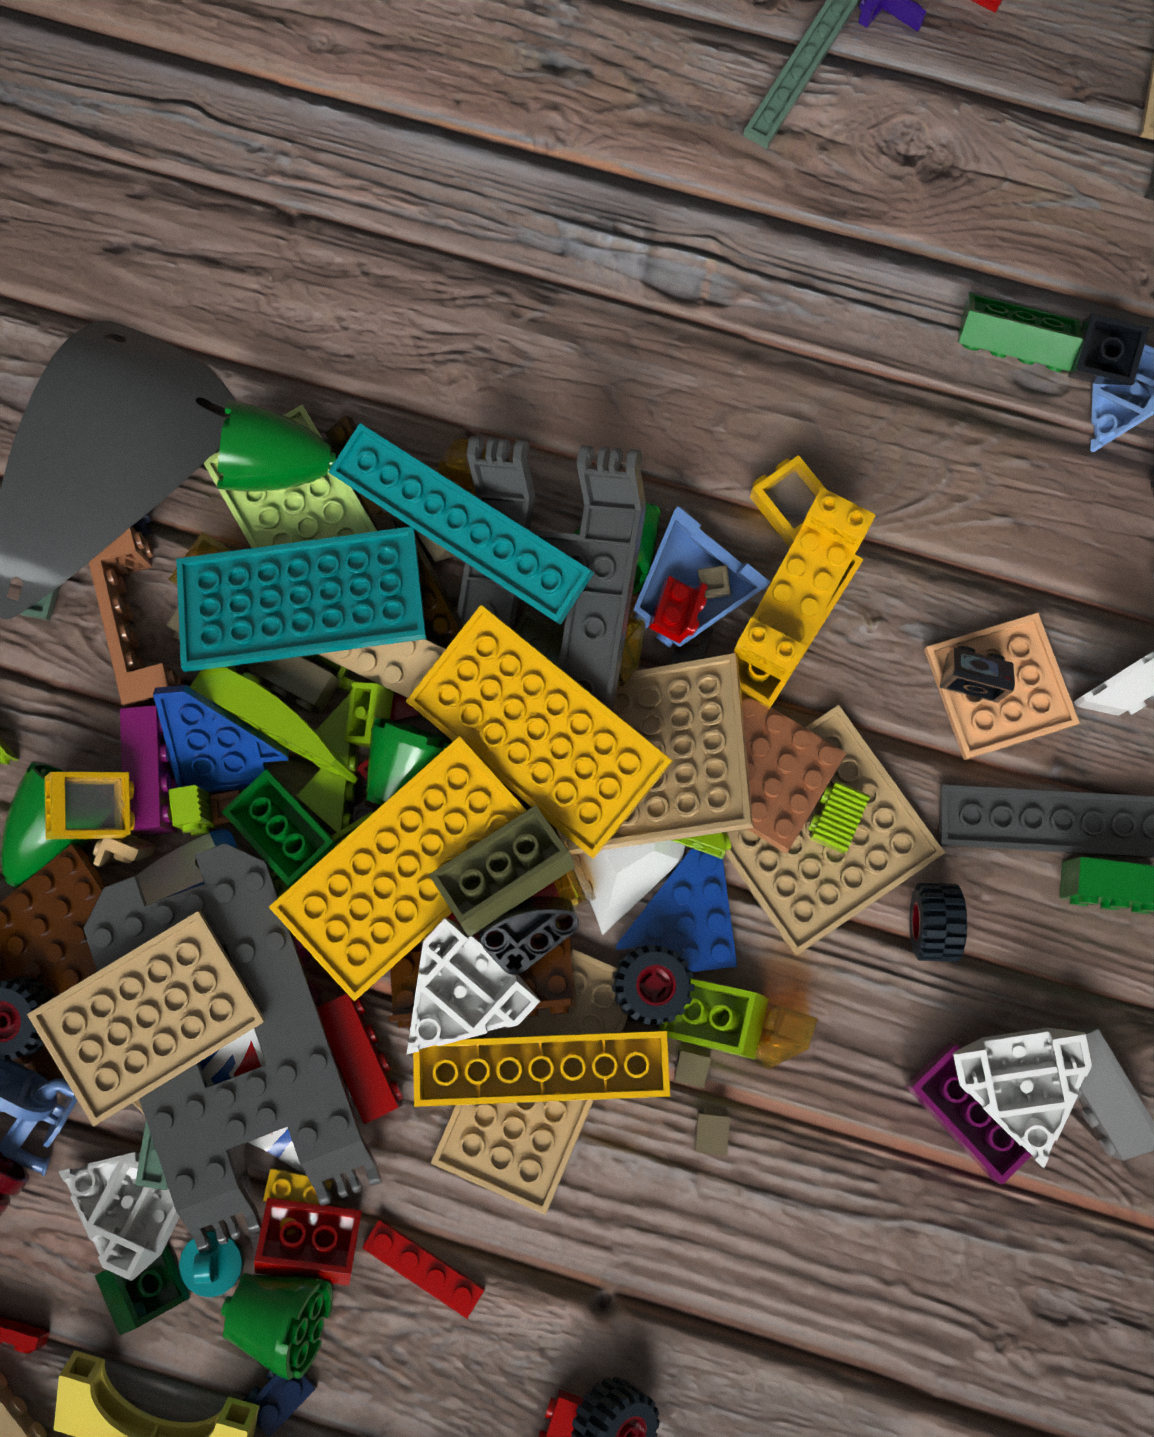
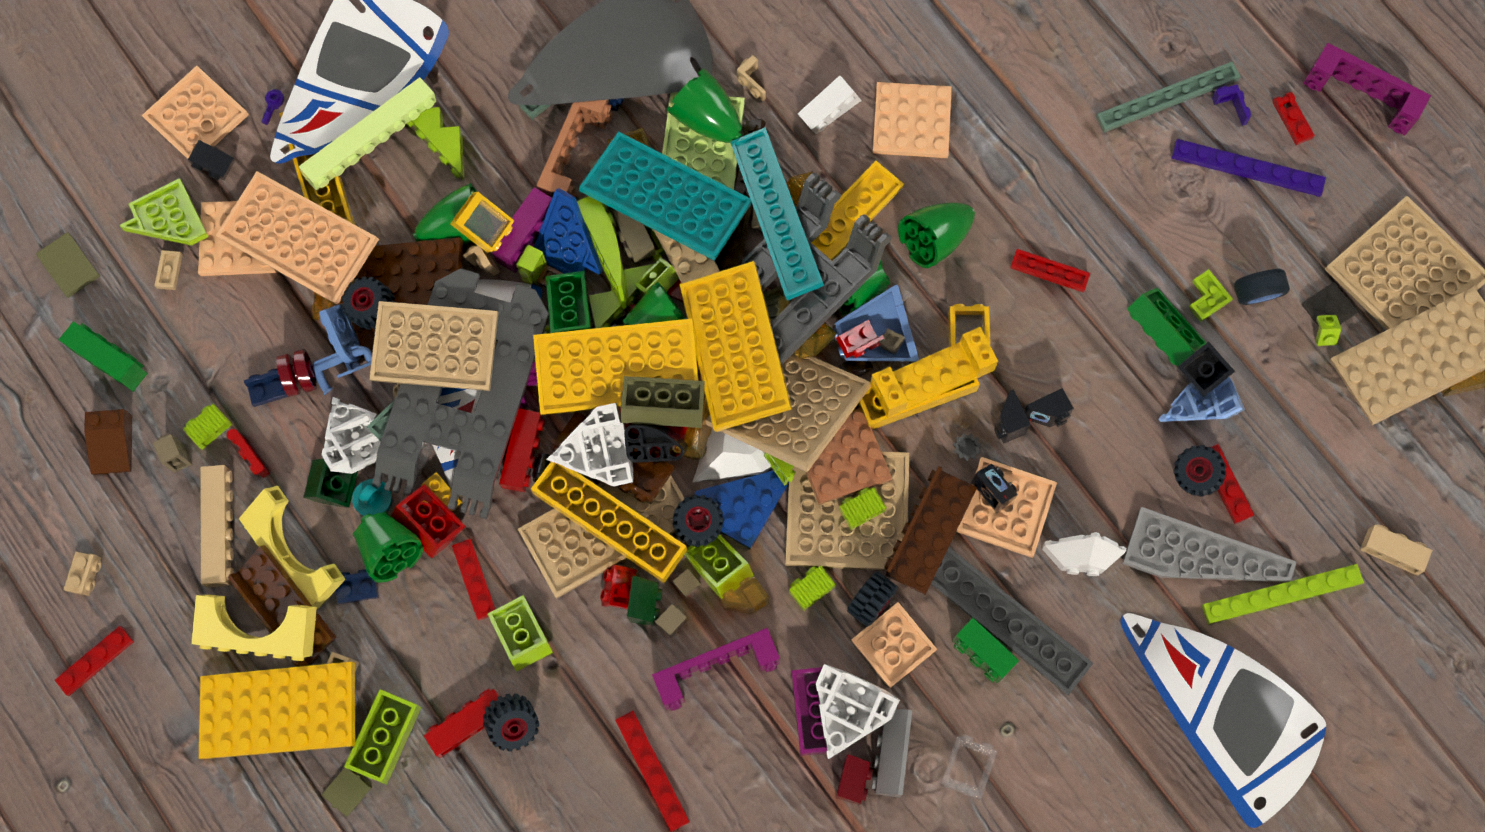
camera: 35 degrees right, 5 degrees down
none -> lime slope [487,595,553,672]
none -> black cone [531,453,550,482]
none -> red bracket [600,565,637,610]
none -> red plate [615,711,690,832]
none -> dark green slope [627,576,662,626]
none -> magenta plate [652,628,780,711]
none -> tan bracket [737,55,766,101]
none -> lime brick [789,566,836,611]
none -> white wedge [798,76,862,134]
none -> yellow plate [812,161,904,261]
none -> dark red slope [836,754,873,805]
none -> light nougat plate [851,602,937,689]
none -> light nougat plate [873,82,952,158]
none -> reddish brown bracket [884,466,977,595]
none -> green cylinder [898,203,975,268]
none -> dark grey piece [953,433,982,461]
none -> black slope [994,389,1030,444]
none -> red plate [1010,249,1090,293]
none -> black slope [1024,388,1074,427]
none -> dark purple plate [1171,139,1326,197]
none -> lime plate [1189,269,1233,322]
none -> black wheel [1234,268,1290,305]

